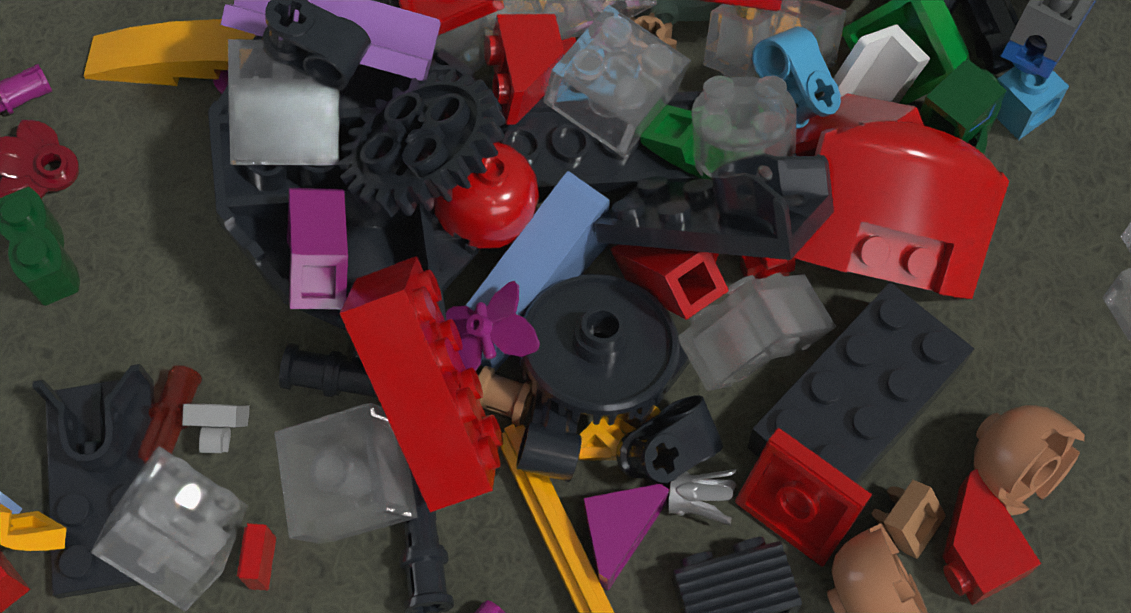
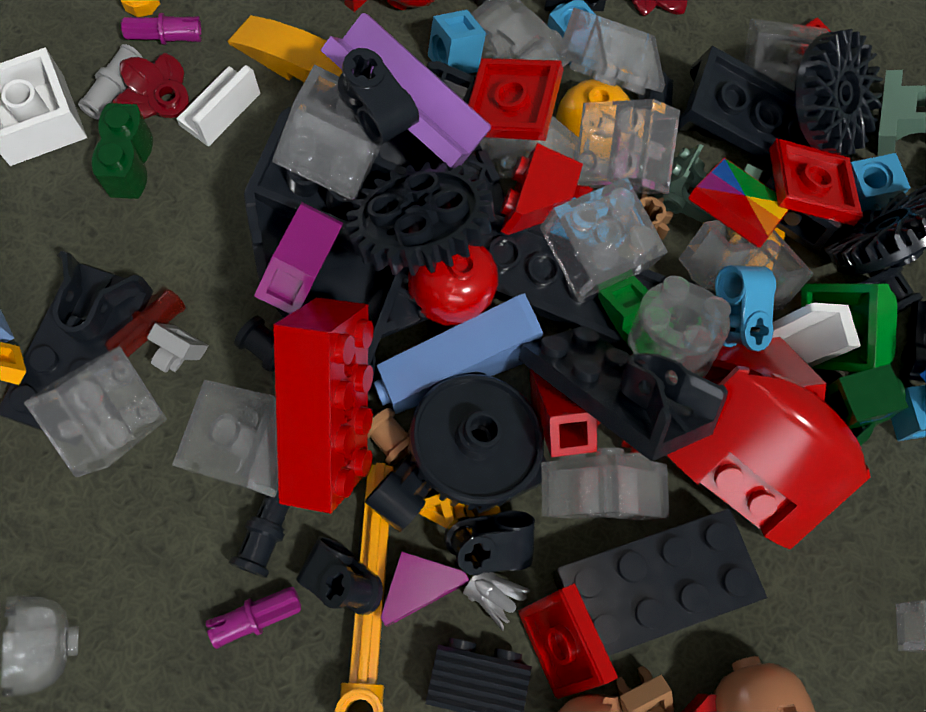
camera: 20 degrees right, 5 degrees up
red tile [237,523,276,591] -> none
magenta piece [446,281,540,371] -> none
none -> white panel [176,65,260,147]
none -> black piece [296,536,383,615]

